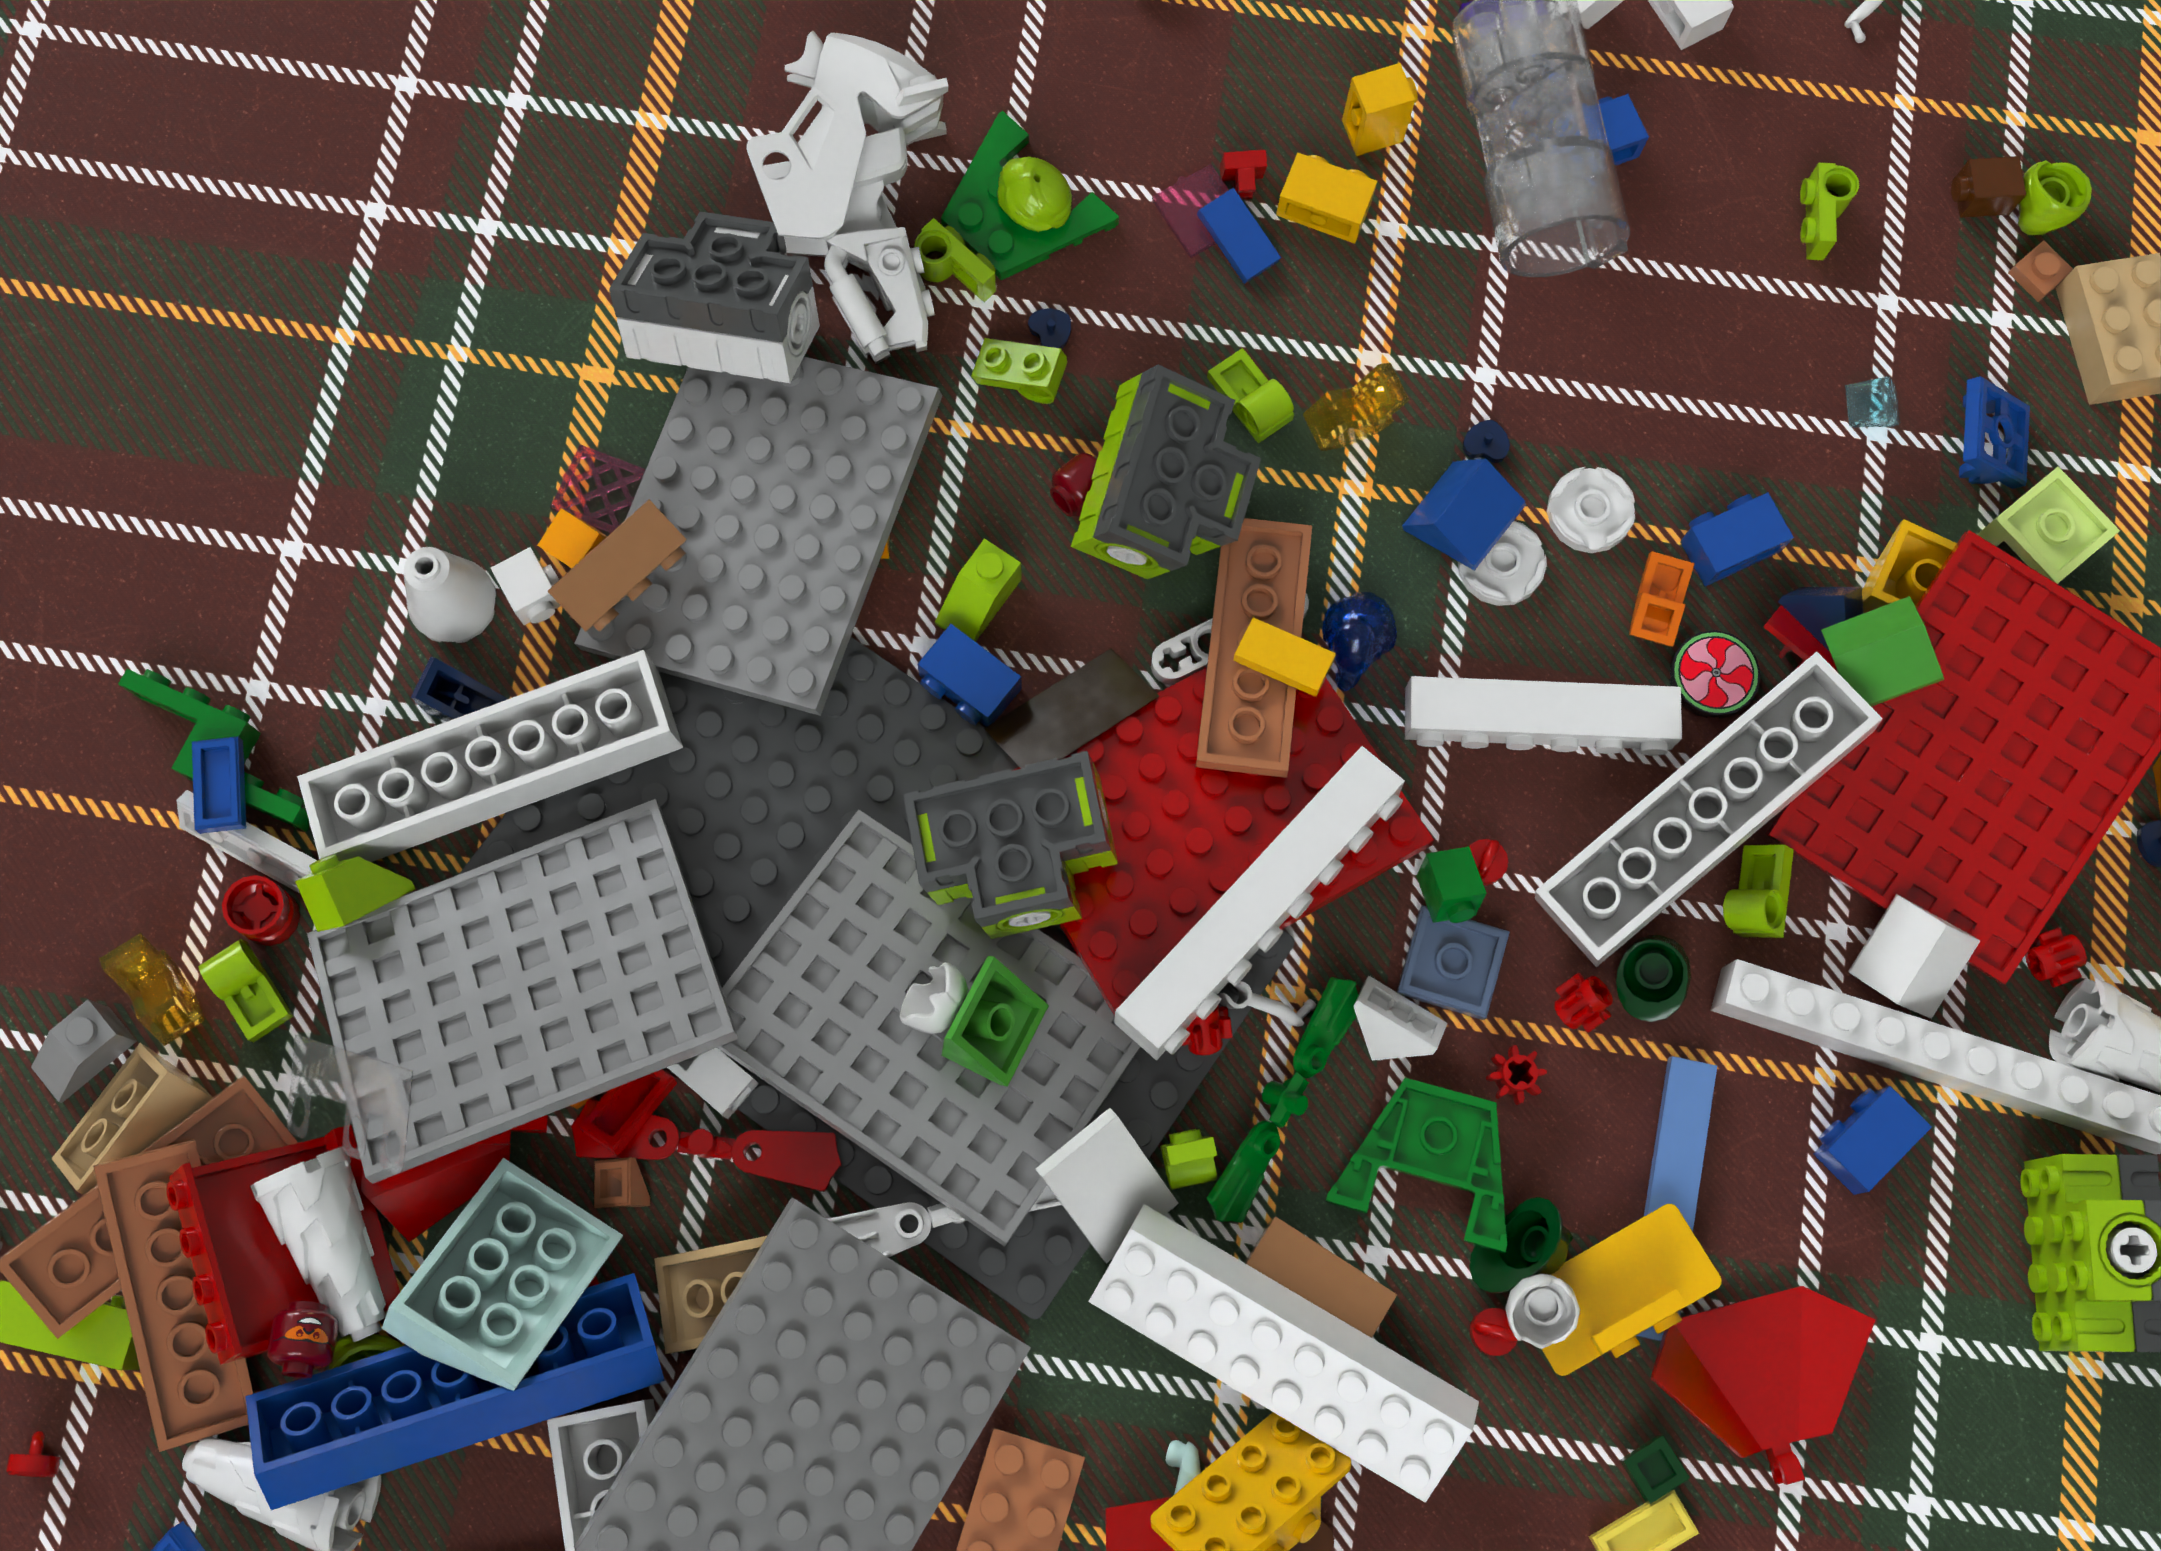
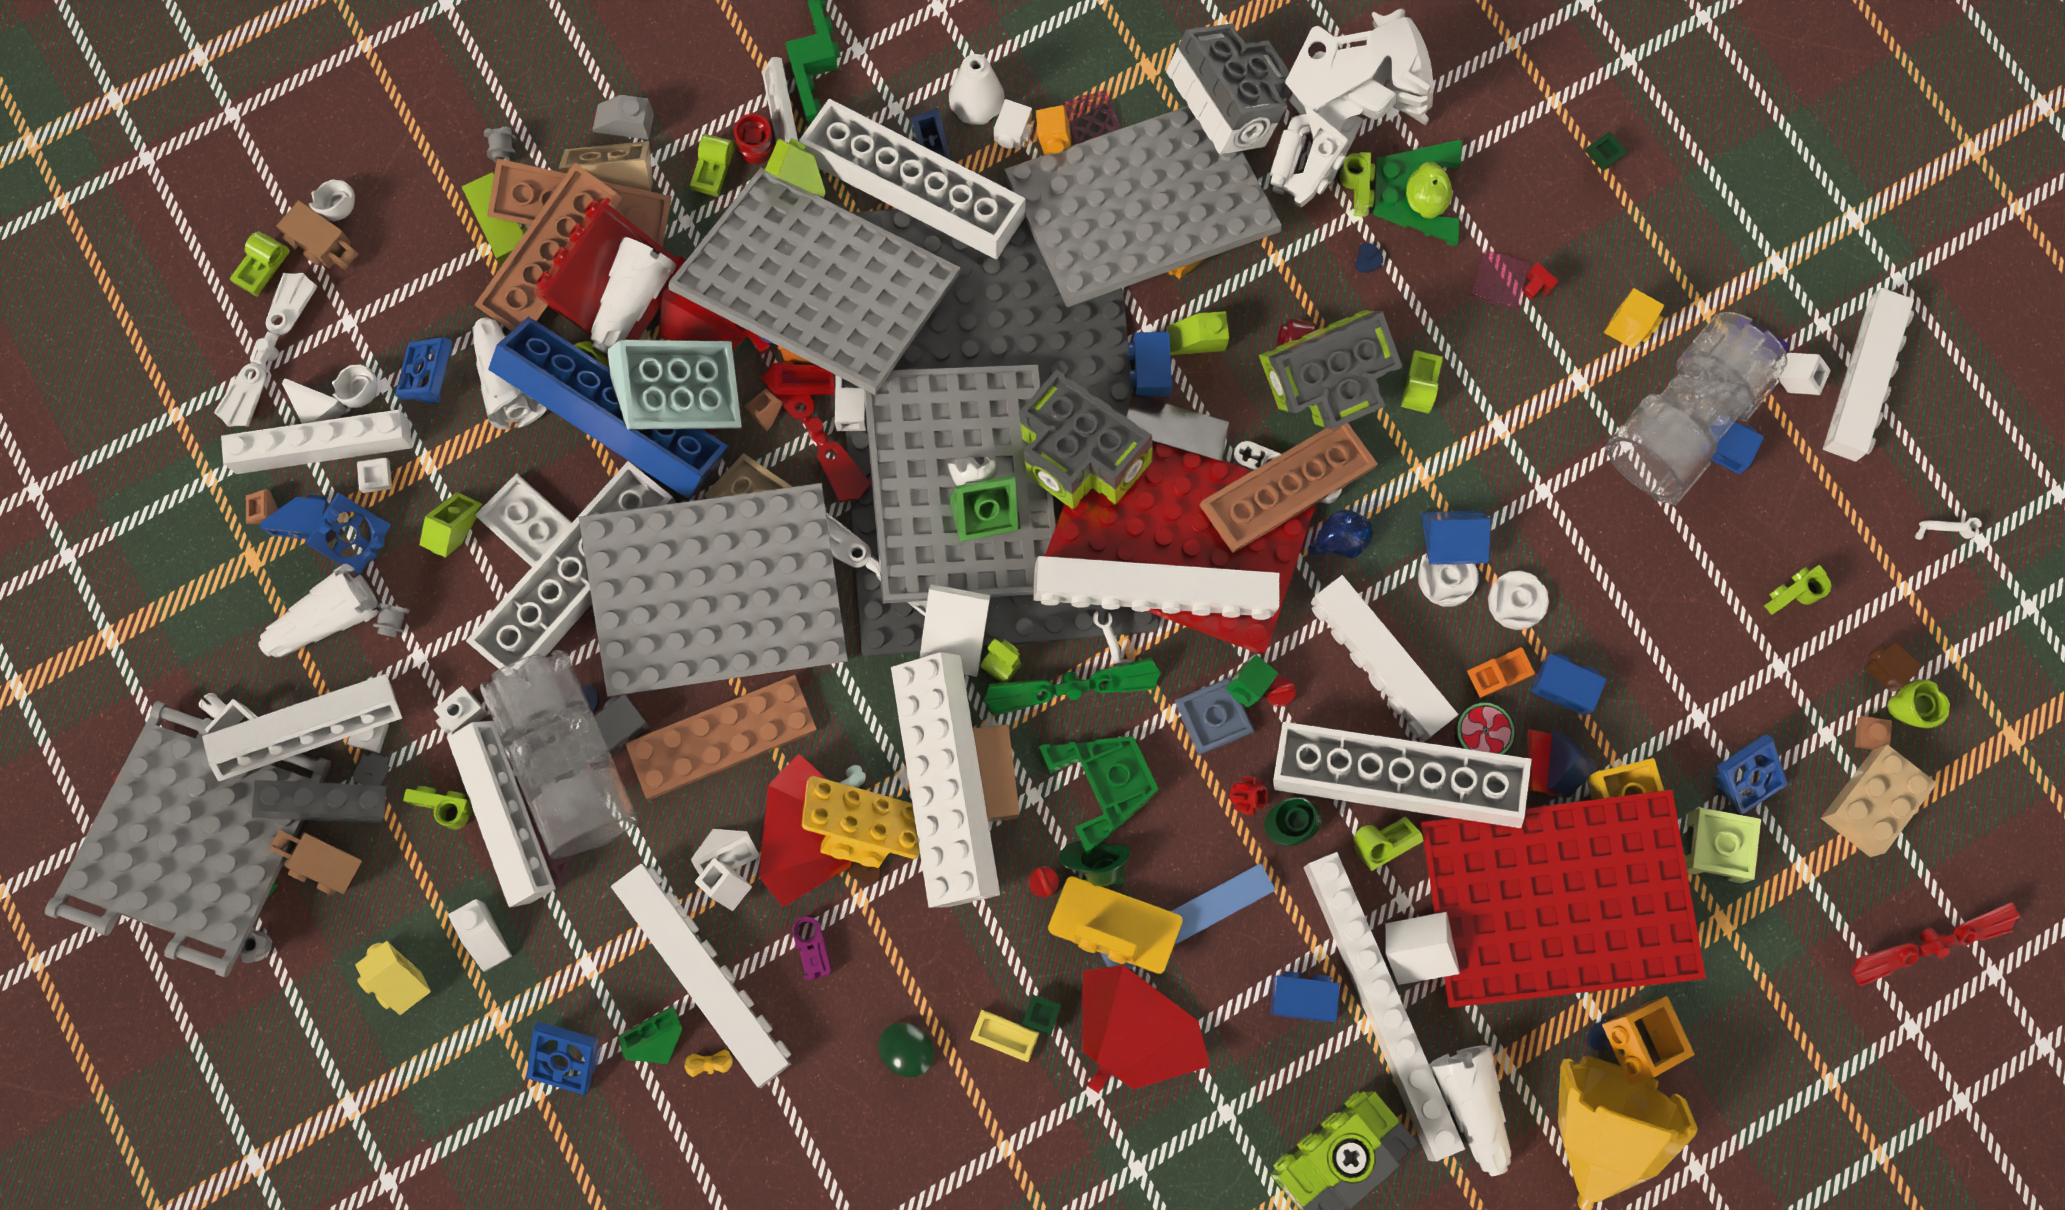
camera: 50 degrees right, 0 degrees up
red tile [6,1431,61,1477] -> none
clear yellow brick [99,933,205,1046] -> none
blue tile [192,736,246,834] -> none
dark red head [267,1301,339,1378] -> none
clear piece [287,1035,413,1174] -> none
medium nougat brick [548,499,687,632] -> none
lime plate [971,338,1068,404] -> none
red gear [1182,1005,1233,1055] -> none
blue tile [1197,187,1281,284] -> none
yellow tile [1233,617,1336,697] -> none
yellow brick [1276,152,1377,244] -> none
clear yellow brick [1303,363,1409,451] -> none
white slope [1353,976,1447,1061] -> none
dark blue piece [1463,420,1510,463] -> none
red gear [1486,1045,1547,1105] -> none
white hair [1505,1274,1580,1349] -> none
bright green slope [1821,596,1944,707] -> none
clear light blue slope [1845,376,1900,428] -> none
red gear [2025,928,2087,988] -> none

